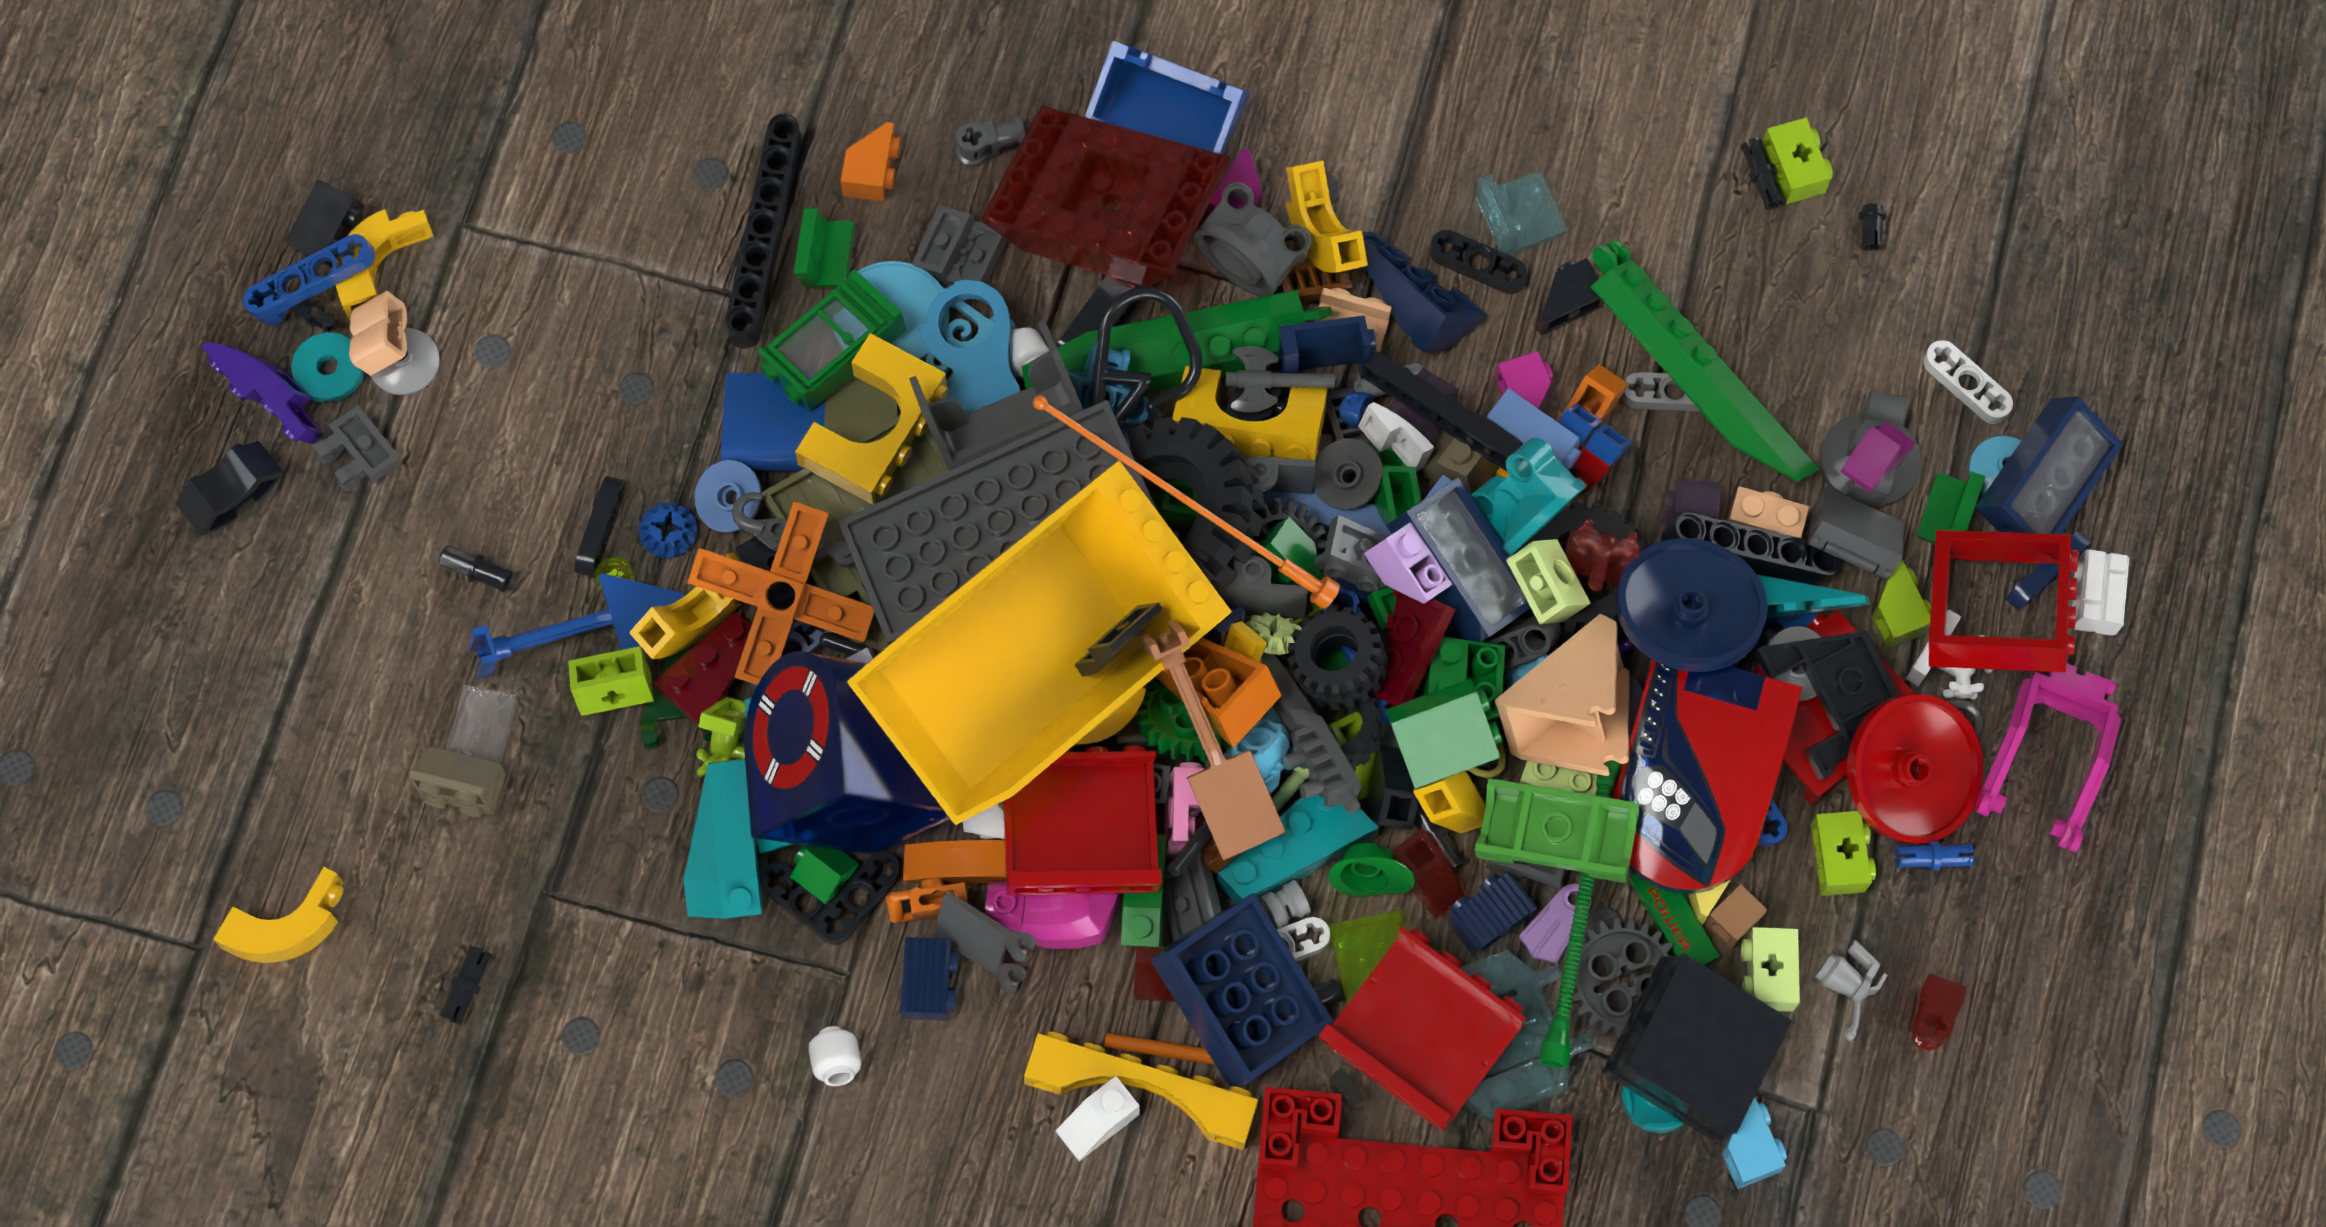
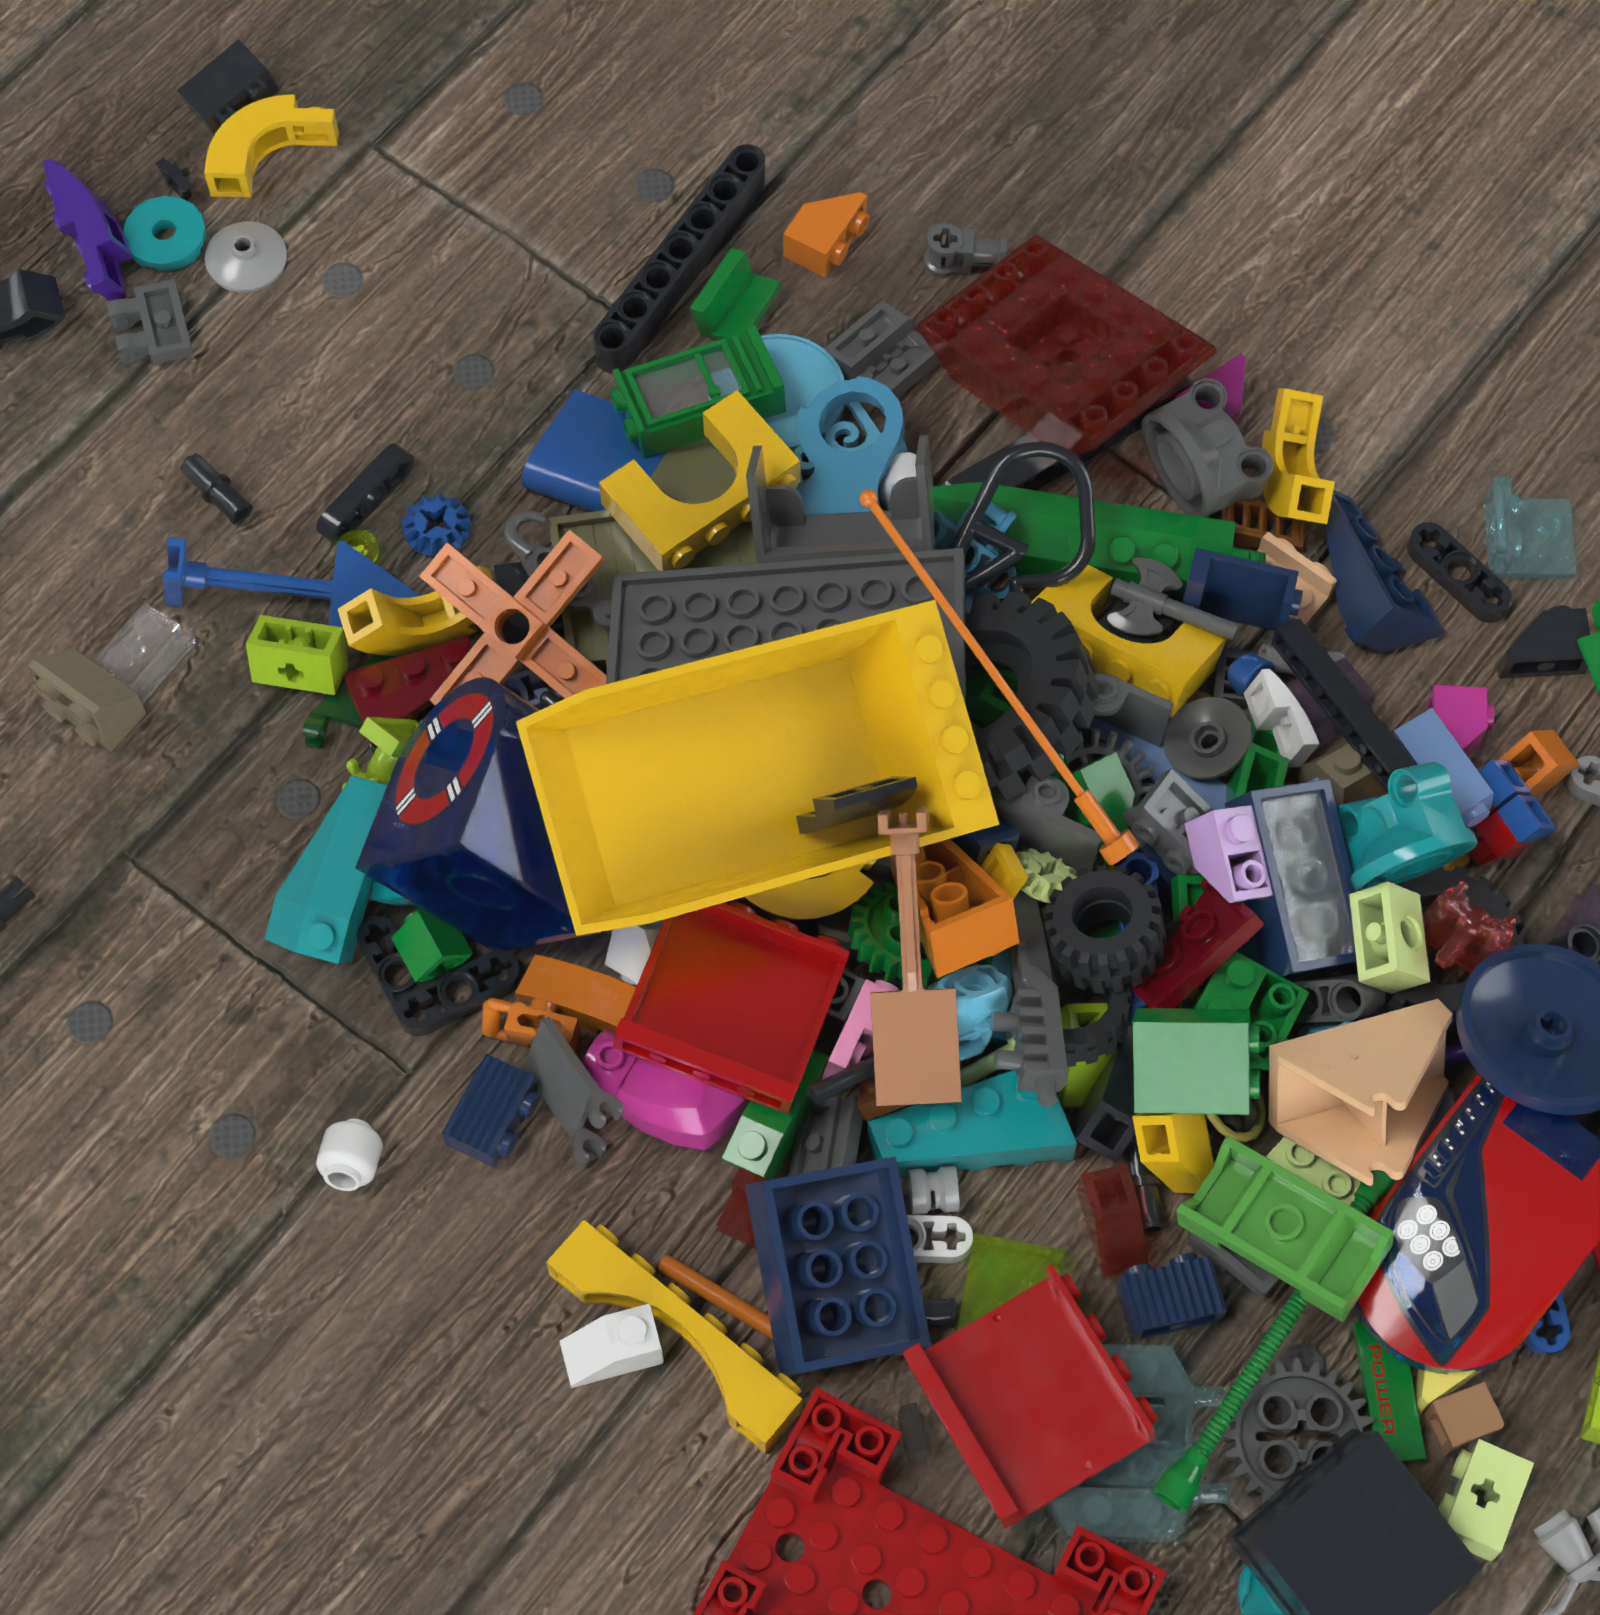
camera: 25 degrees right, 5 degrees down
blue beam [243,234,375,327] -> none
light nougat brick [349,291,407,376] -> none
medium blue dish [695,460,762,533] -> none
blue windscreen [1083,41,1251,175] -> none
green piece [1328,842,1415,898] -> none
lavender piece [1519,884,1591,964] -> none

